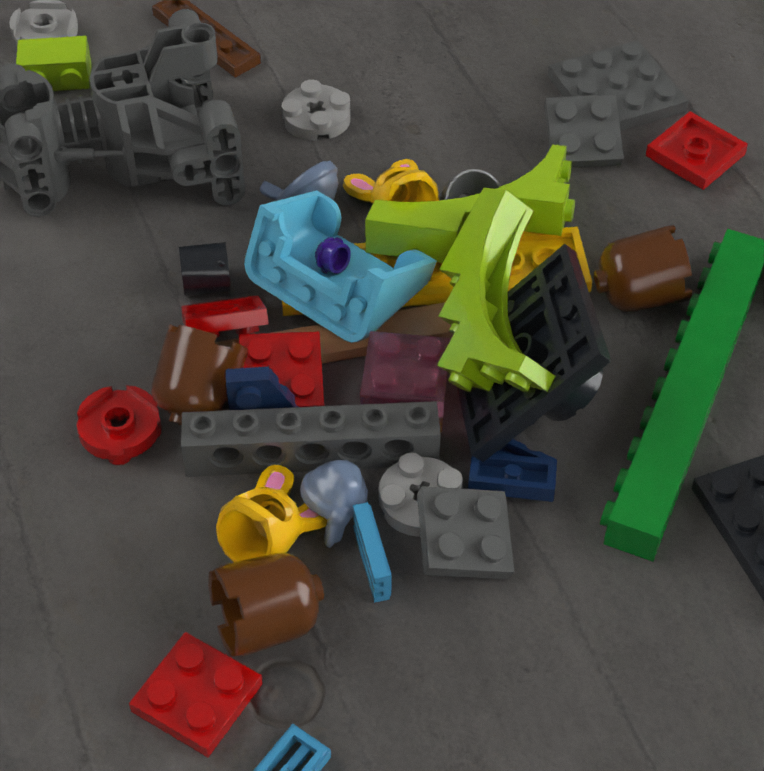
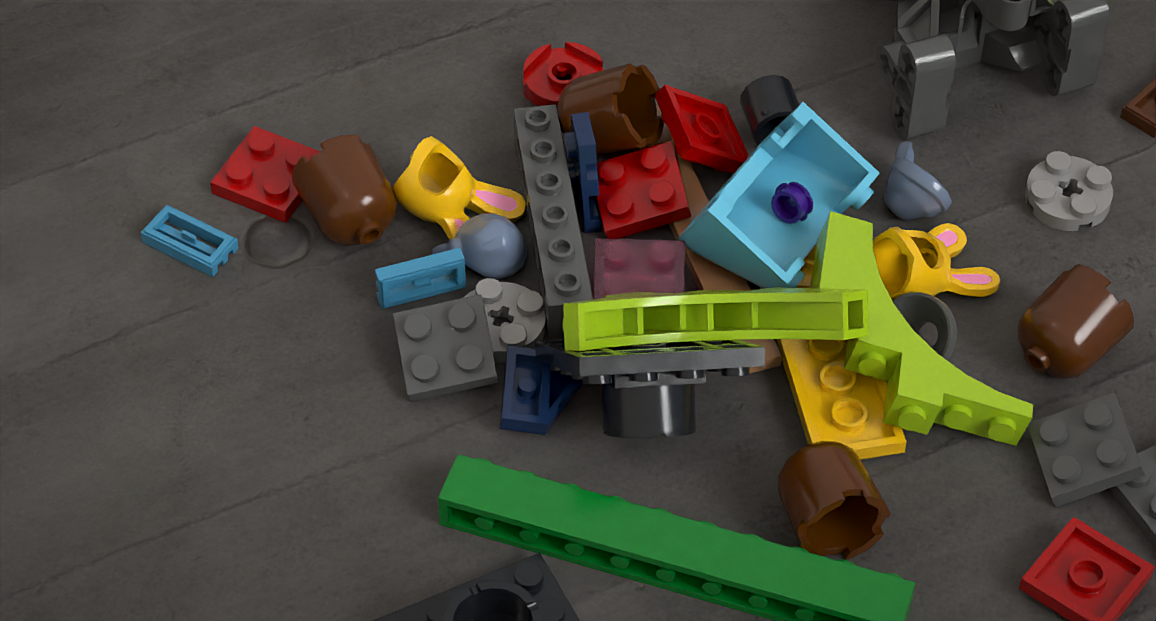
camera: 85 degrees right, 0 degrees up
none -> reddish brown cylinder [1018,264,1134,379]

